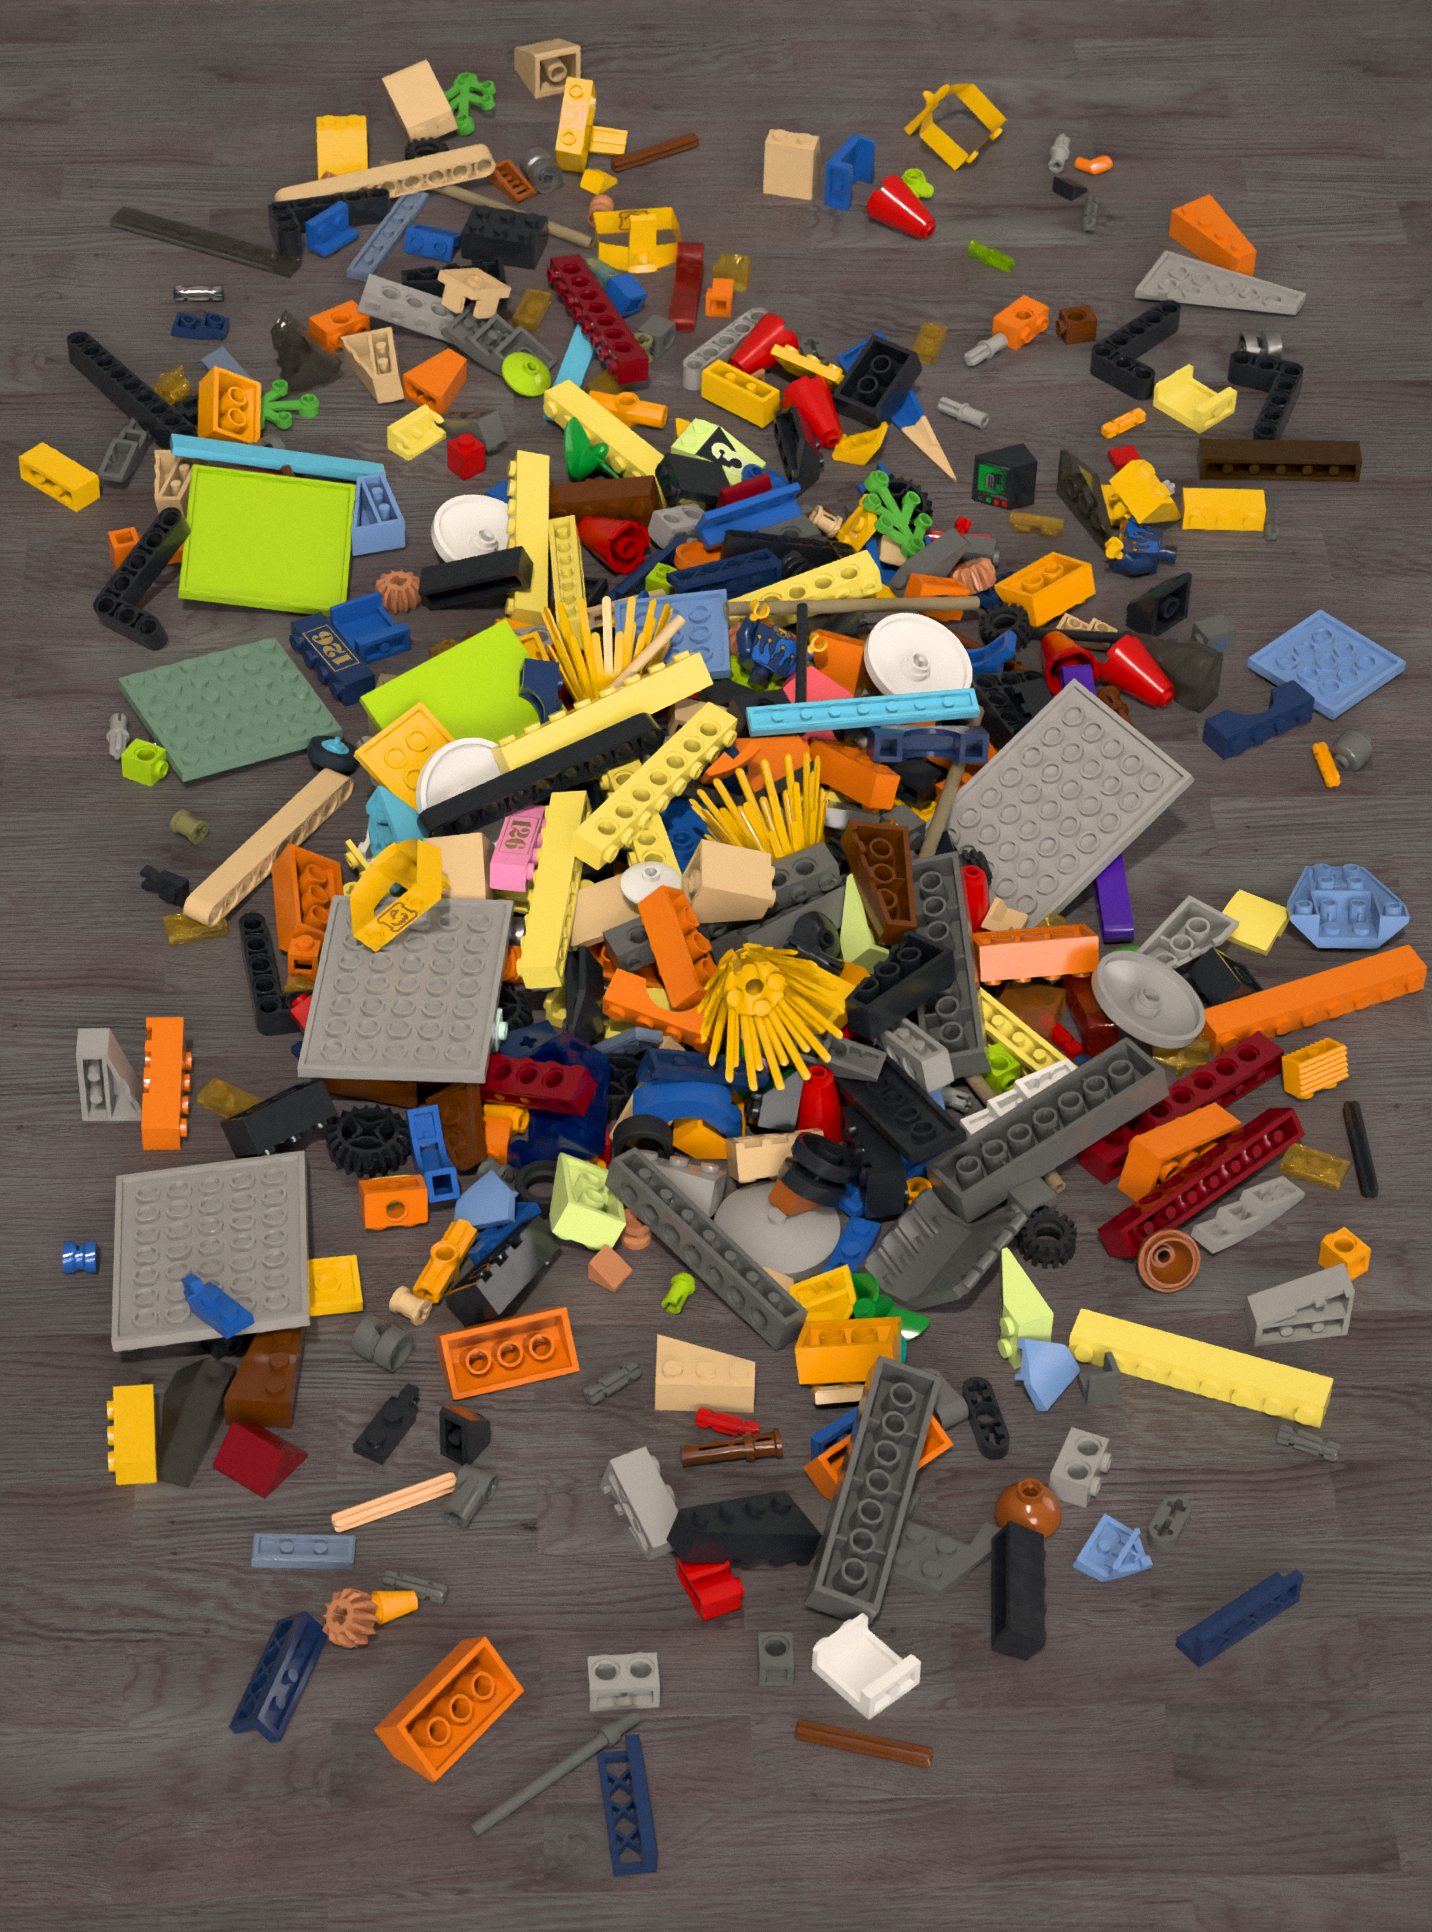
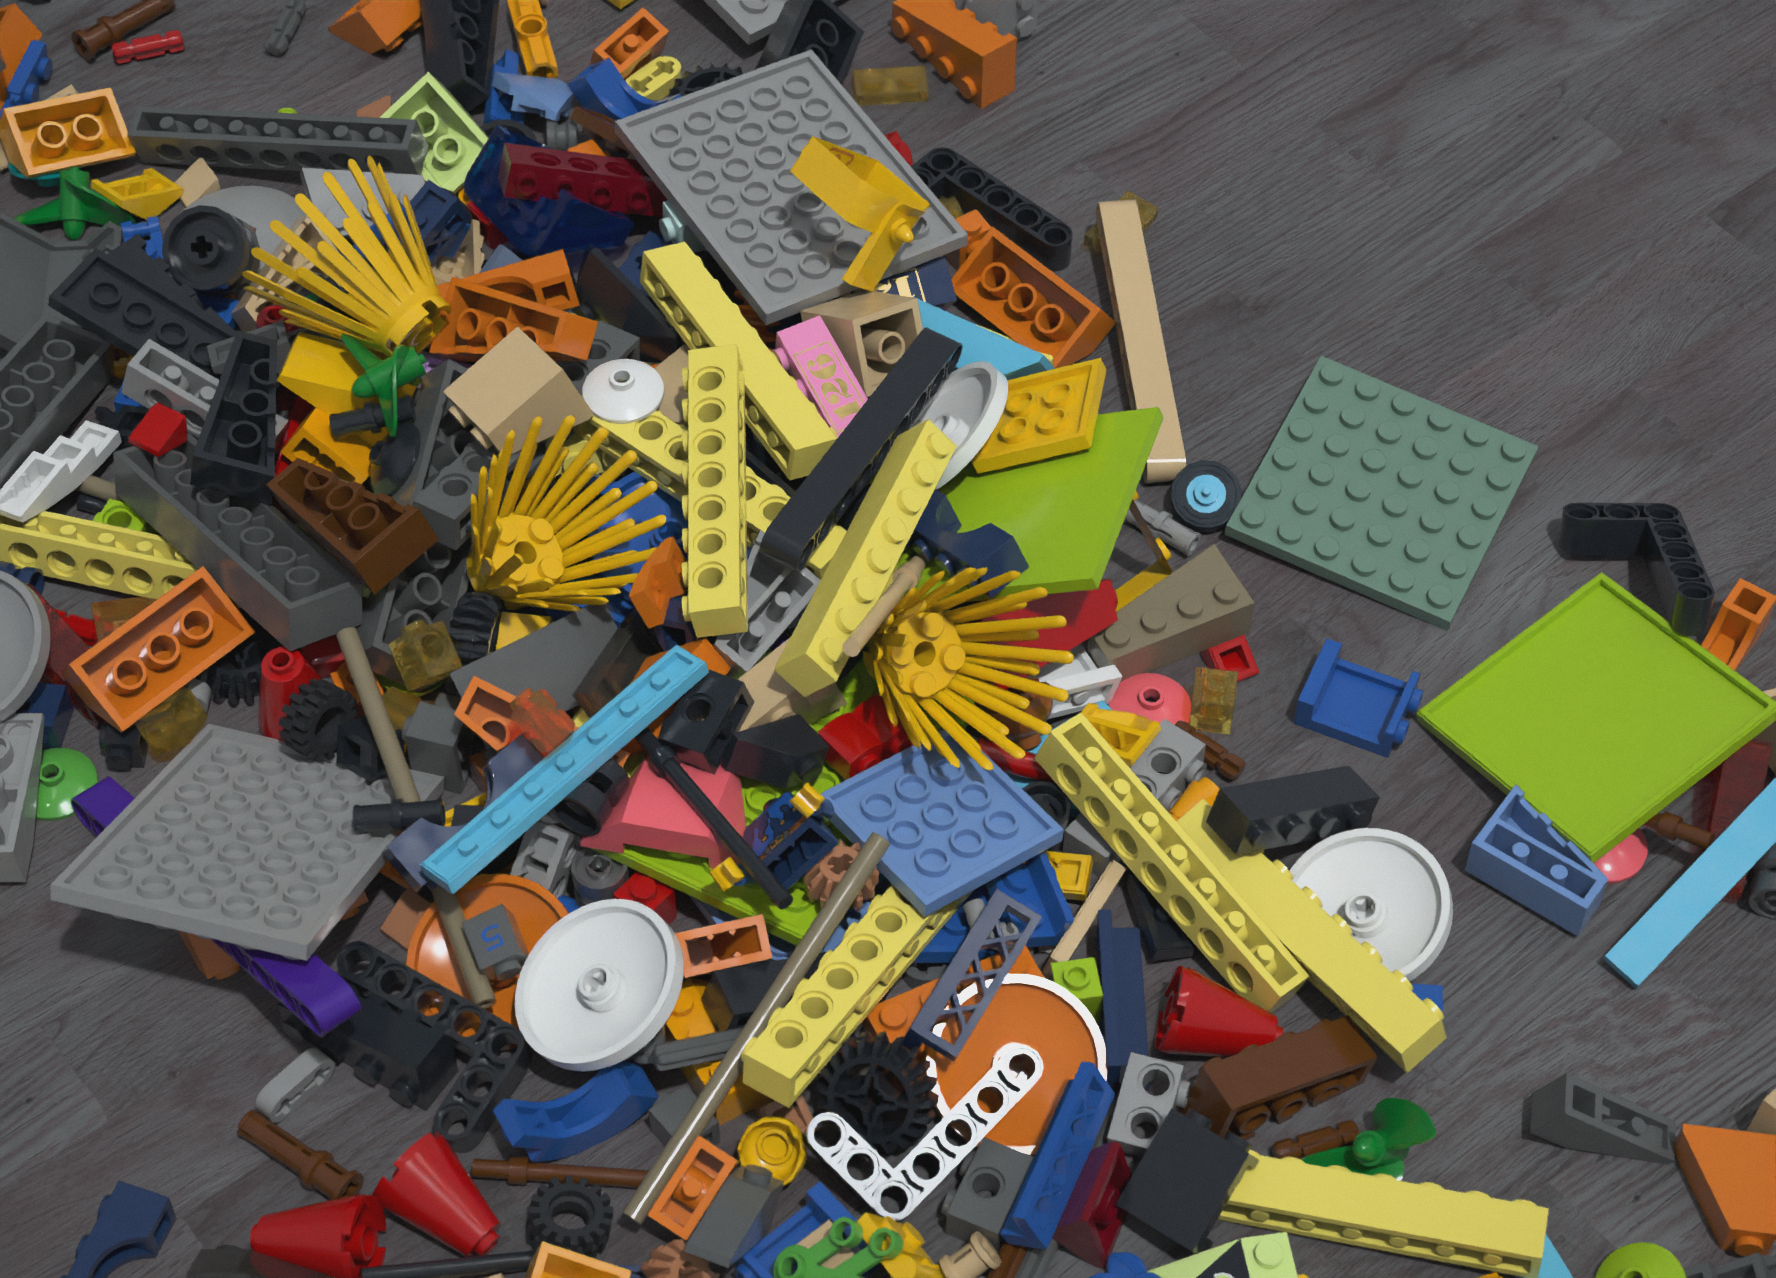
camera: 145 degrees right, 10 degrees up
light grey axle [107,713,130,760] -> none
lime brick [121,738,169,787] -> none
black plate [140,865,190,908] -> none
olive bush [170,809,209,845] -> none
dark blue brick [289,612,375,707] -> none
nougat gear [375,569,421,614] -> none
light yellow hinge [387,404,446,461] -> none
red brick [447,432,485,481] -> none
tan wedge [655,1334,755,1413] -> none
tan panel [981,897,1029,932] -> none
none -> red slope [128,403,187,457]
none -> green piece [341,334,427,437]
none -> black pin [353,798,446,834]
none -> clear orange brick [509,687,575,757]

